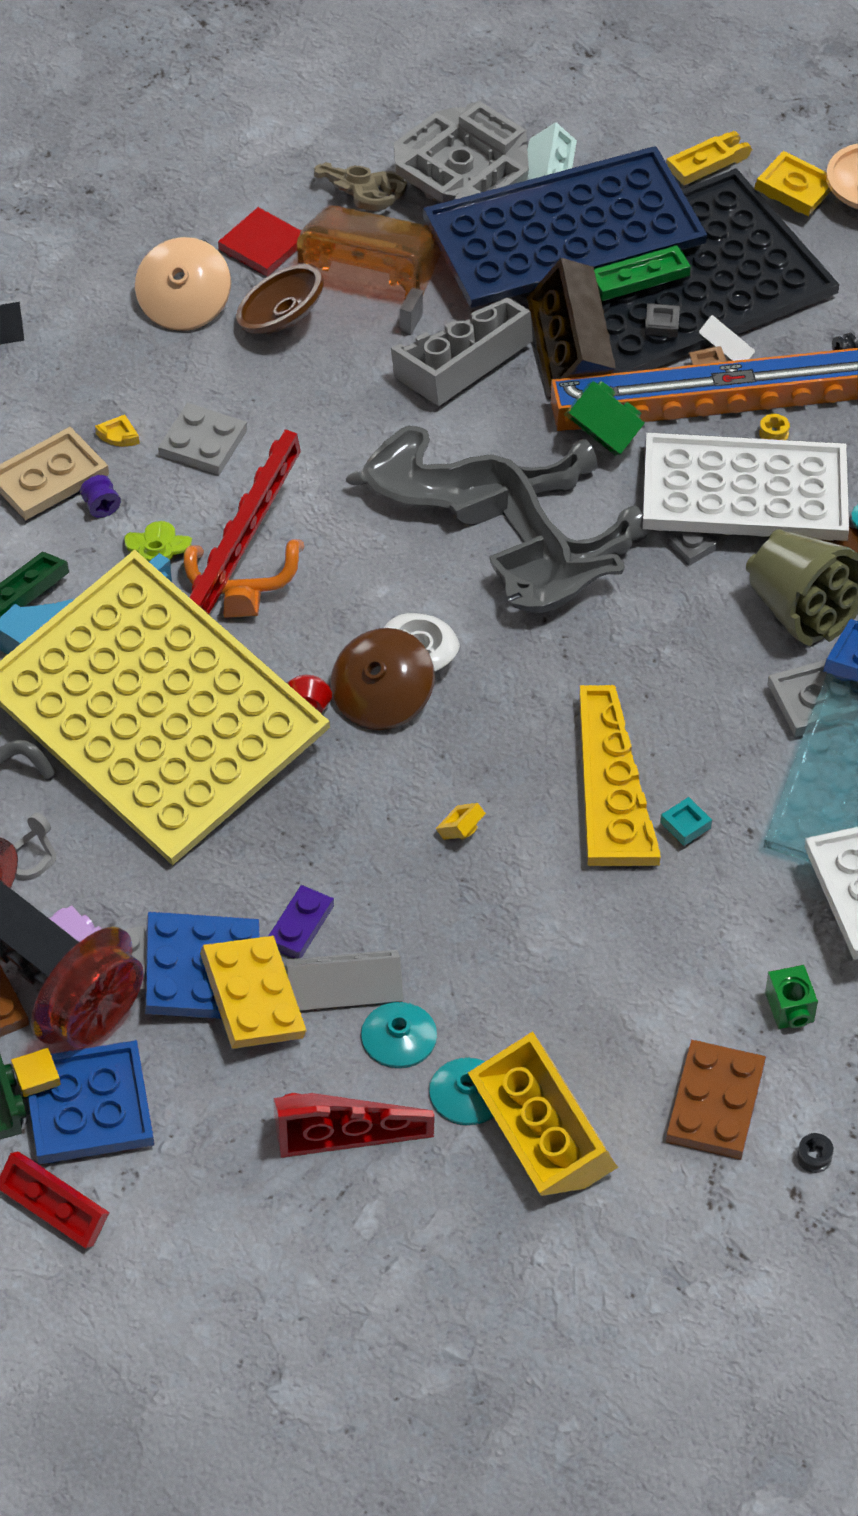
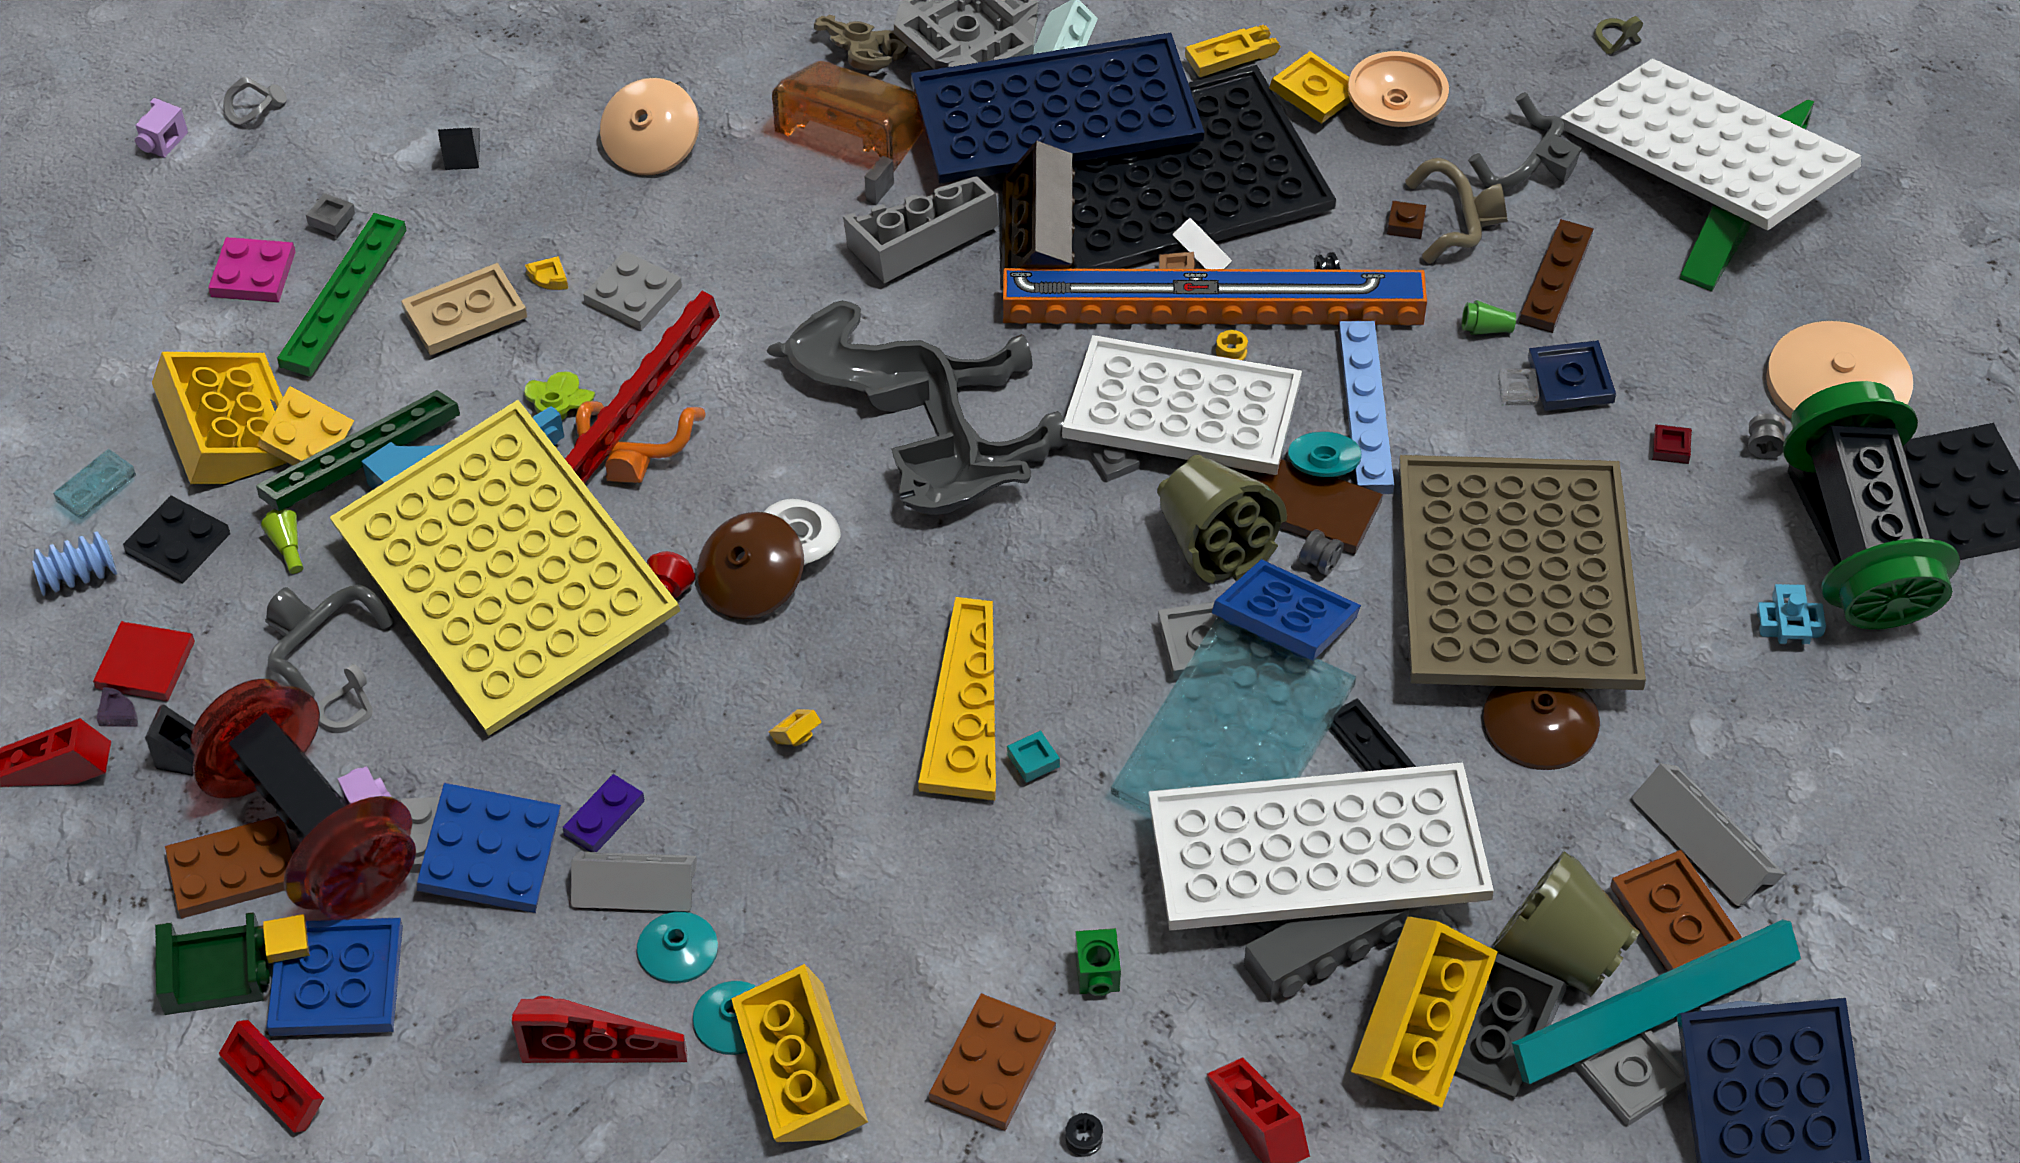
camera: 10 degrees right, 0 degrees up
dark purple wheel [80,475,121,518] -> none
yellow plate [200,936,307,1049] -> none
red tile [218,207,307,277] -> none
reddish brown dish [236,264,324,334] -> none
green brick [564,381,645,456] -> none
green plate [594,246,691,301] -> none
flat silver tile [645,304,680,337] -> none

